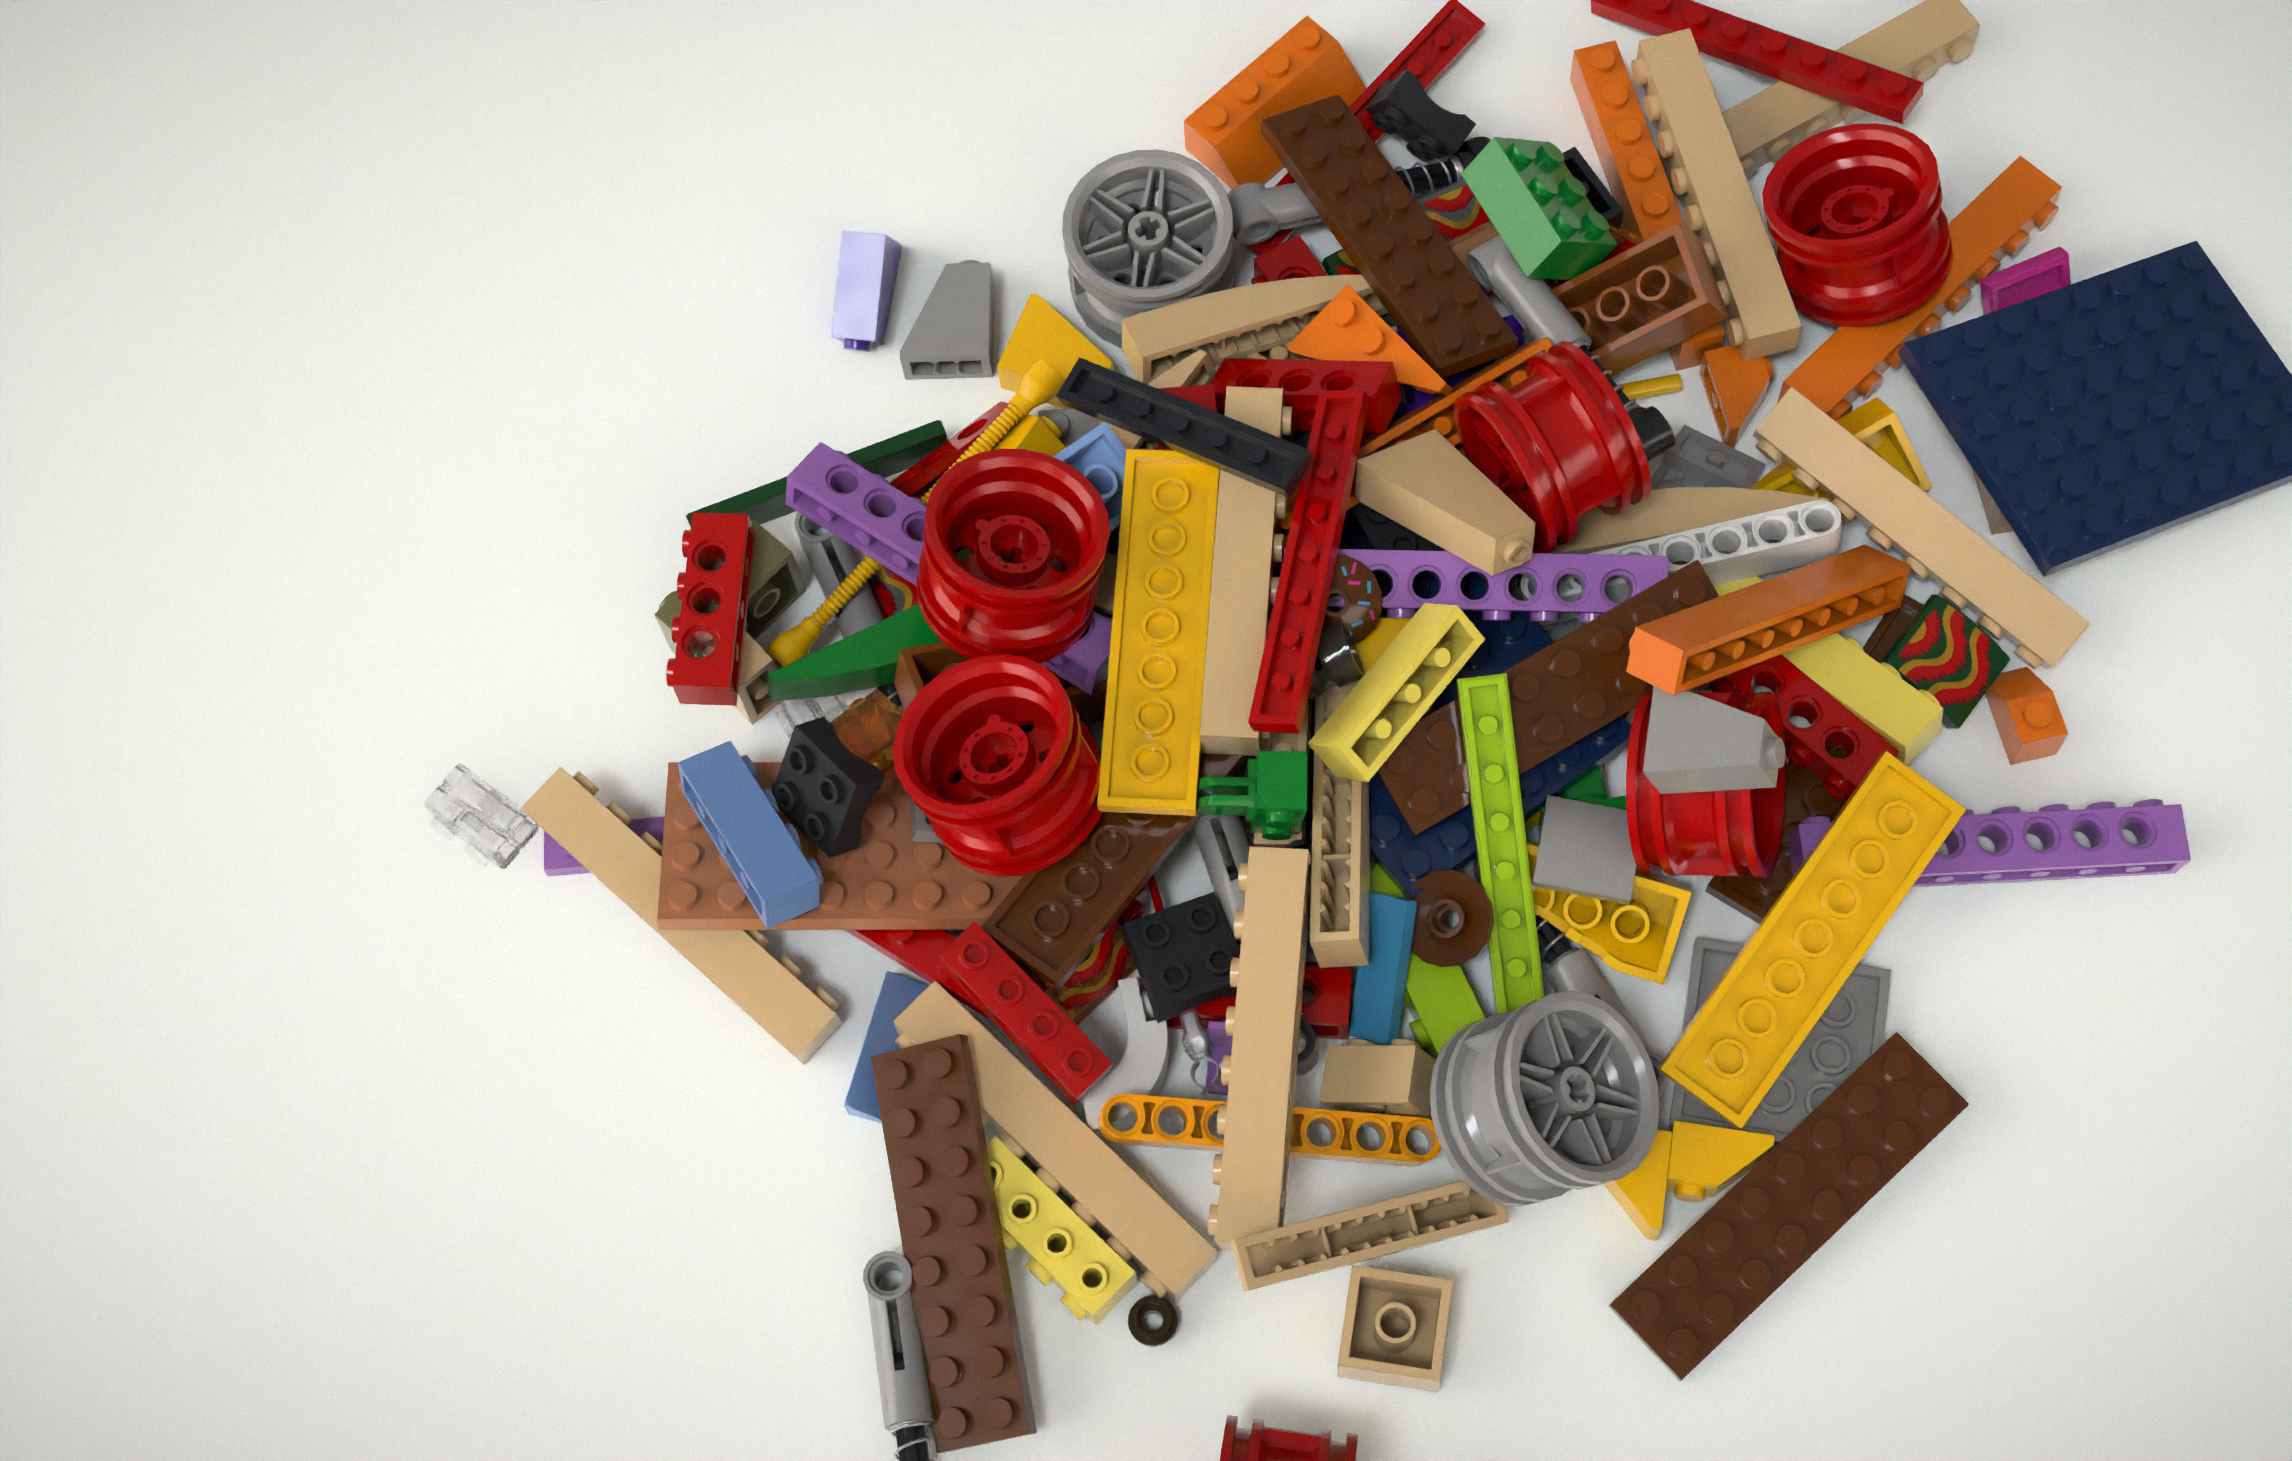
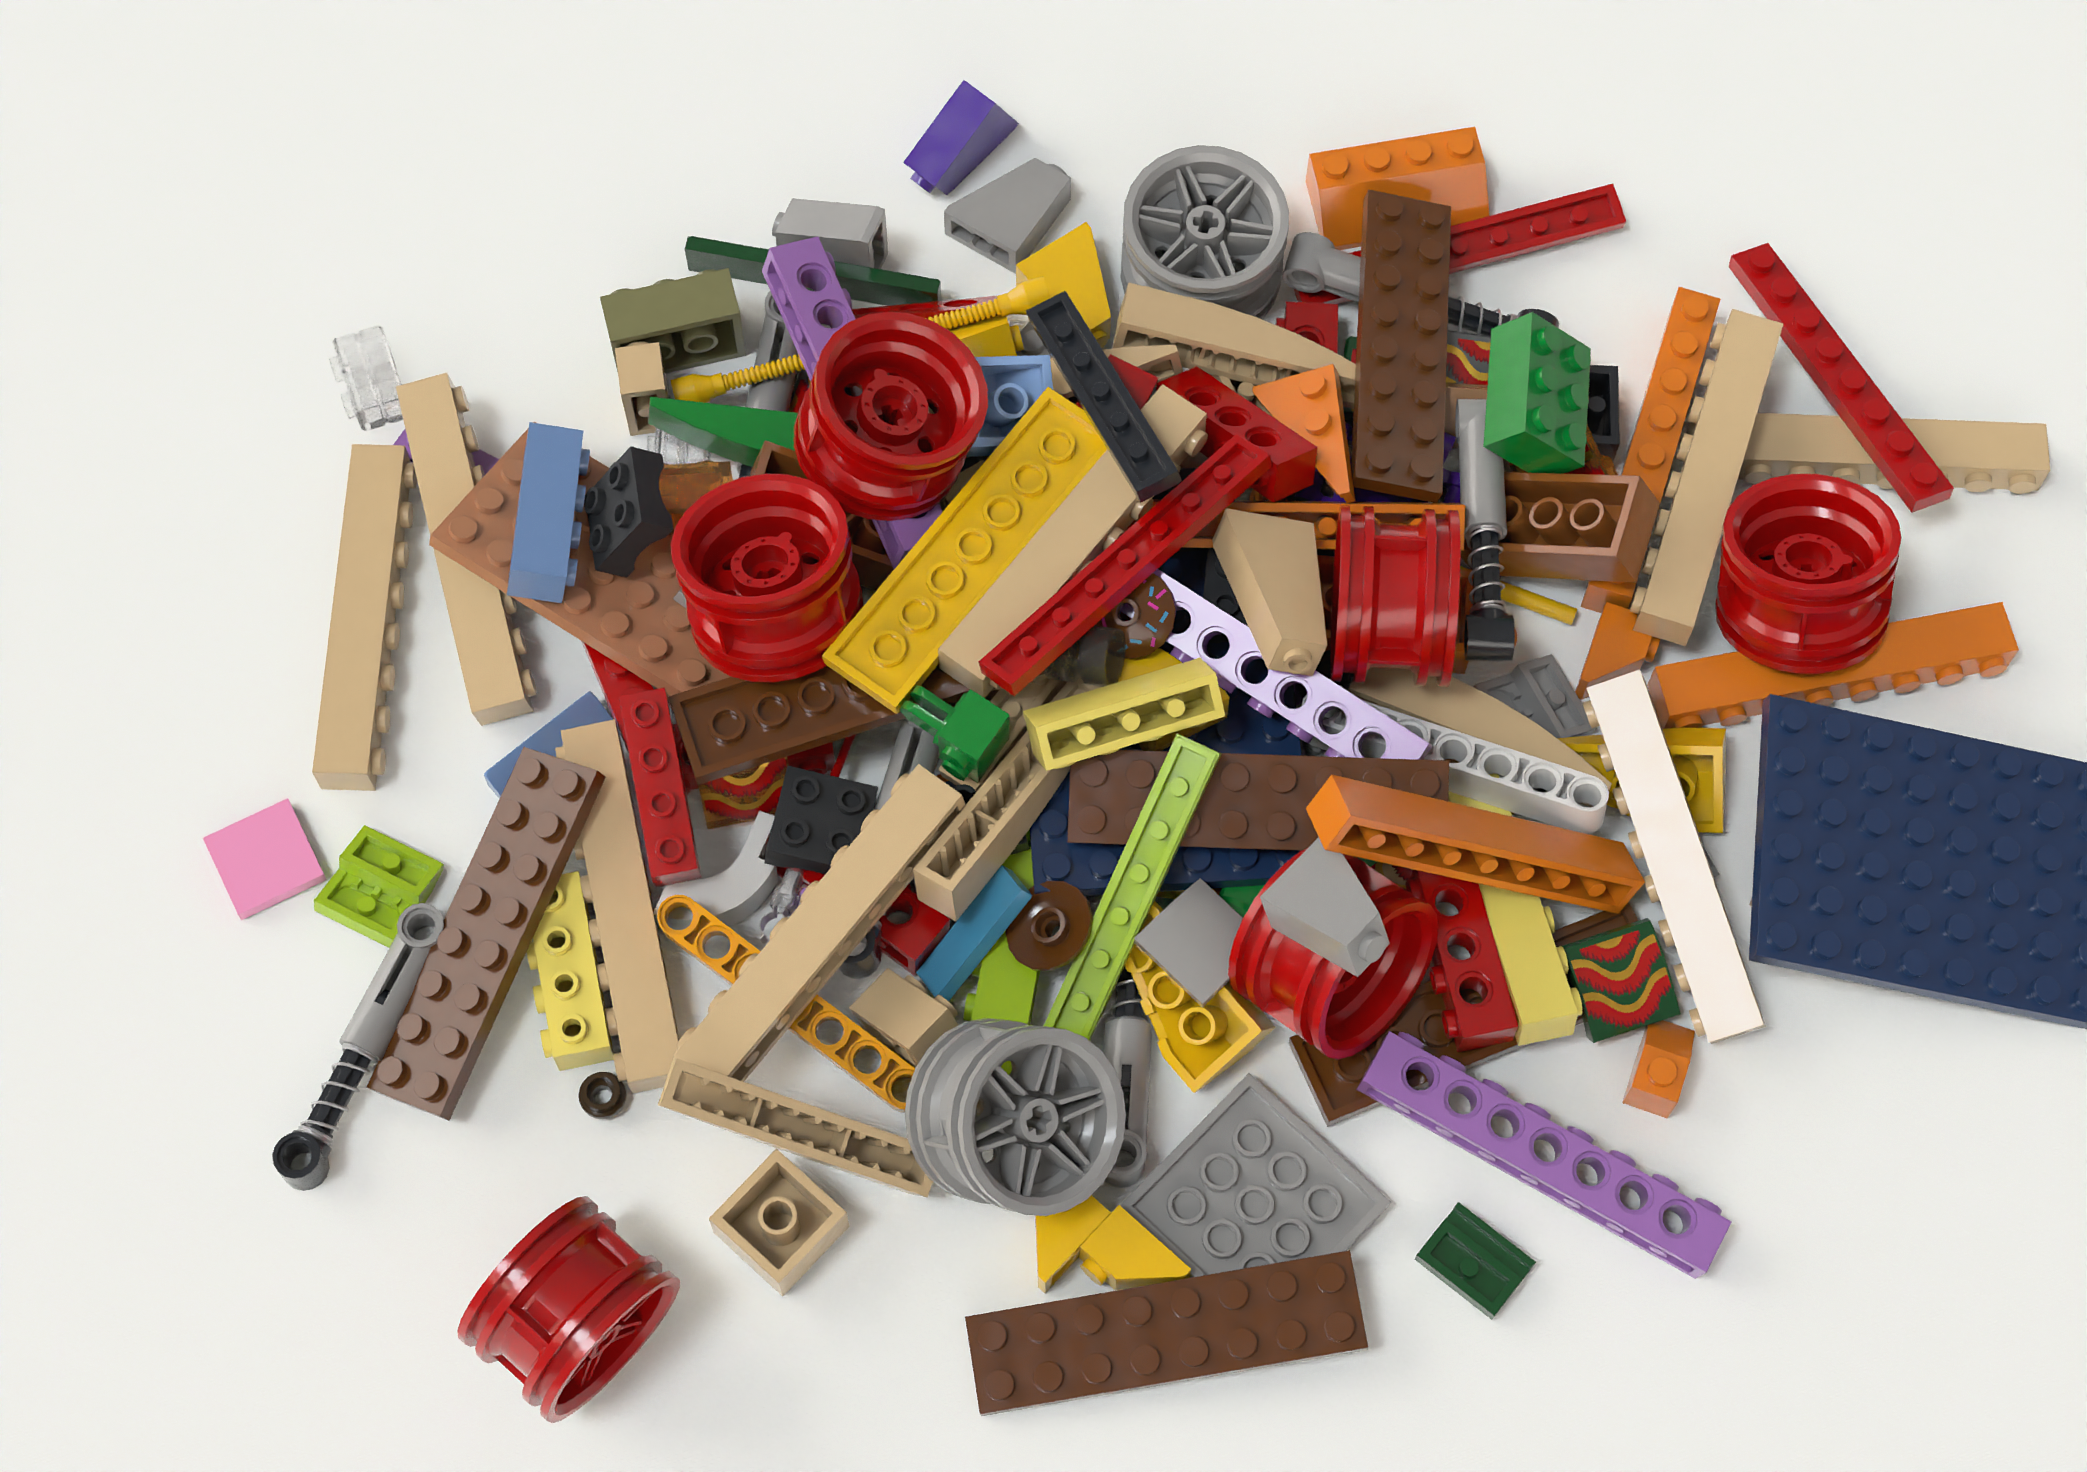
camera: 25 degrees right, 0 degrees up
red brick [666,513,756,706] -> none
black brick [1365,70,1476,162] -> none
yellow plate [1657,751,1966,1129] -> none
dark pink tile [1980,246,2071,315] -> none
none -> bright pink tile [203,798,327,920]
none -> tan brick [312,444,417,791]
none -> lime slope [314,825,444,948]
none -> light grey slope [772,198,888,269]
none -> dark green plate [1414,1202,1536,1320]

